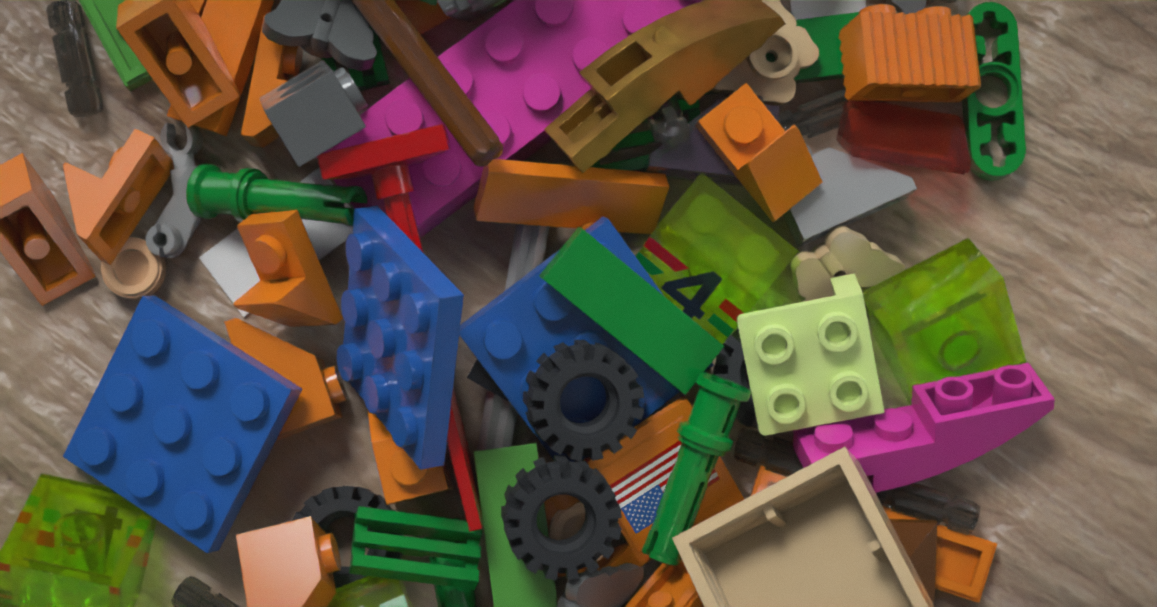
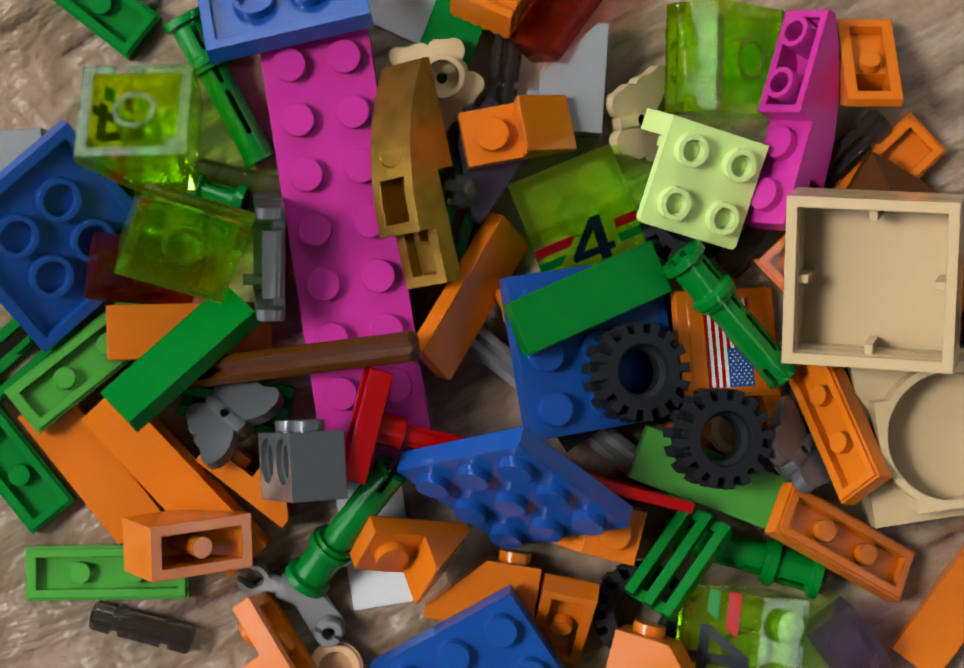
camera: 70 degrees left, 5 degrees up
none -> orange slope [534,573,600,665]
none -> orange slope [836,19,904,107]

